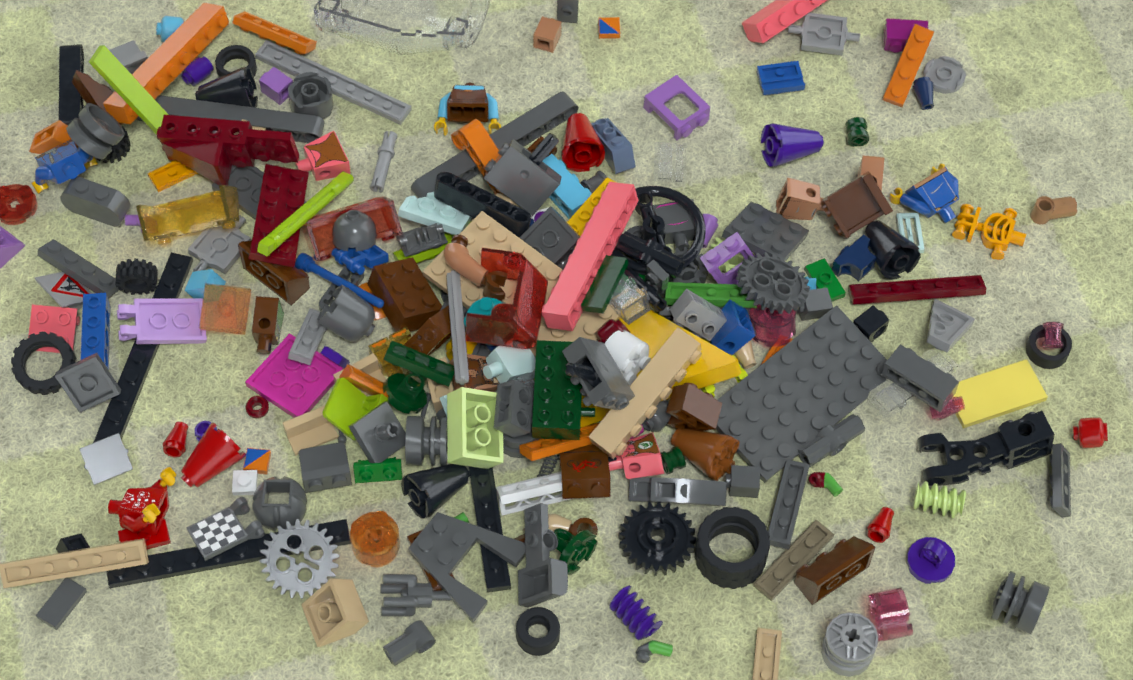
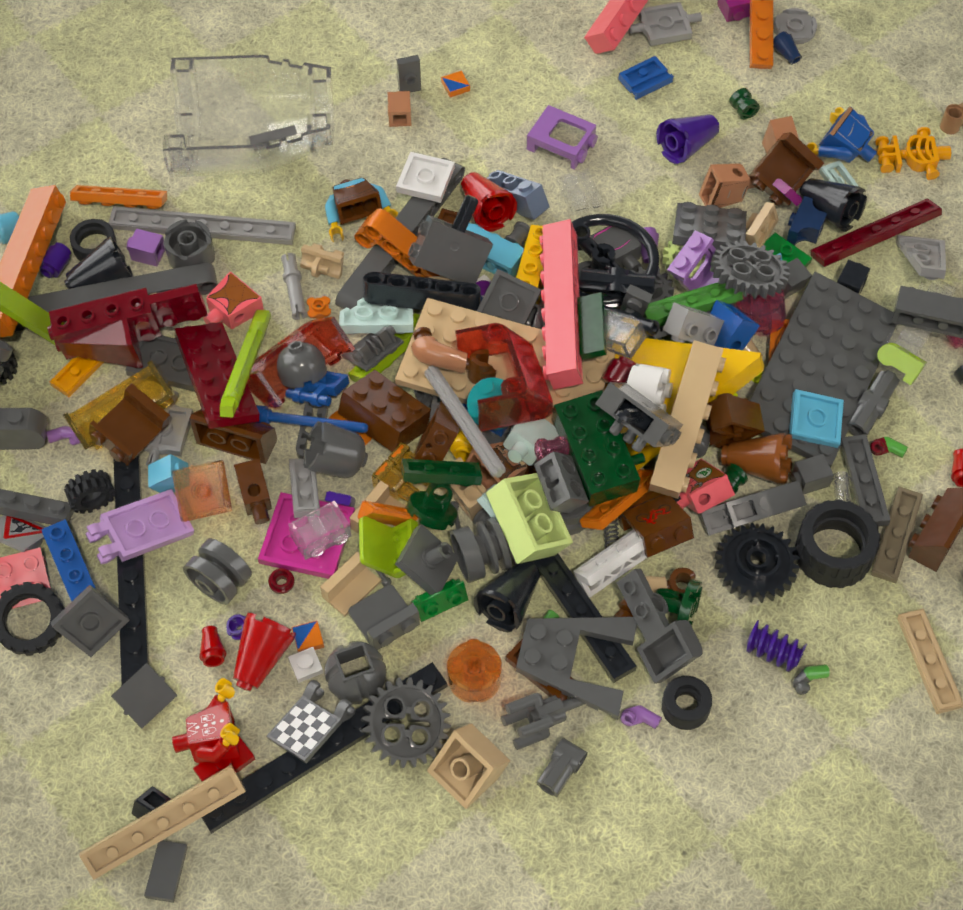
camera: 20 degrees left, 0 degrees up
none -> reddish brown panel [89,383,170,466]
none -> dark grey wheel [183,538,252,605]
none -> dark grey wing [246,125,297,152]
none -> clear brick [288,500,351,560]
none -> tan hips [300,243,344,279]
none -> orange plate [307,296,331,319]
none -> white plate [396,152,455,203]
none -> clear pink bush [534,436,569,460]
none -> medium lavender arm [620,705,662,729]
none -> tan panel [745,202,779,248]
none -> magenta tile [772,179,802,206]
none -> medium azure tile [789,389,844,448]
none -> clear pin [831,471,852,502]
none -> lime leg [877,343,927,385]

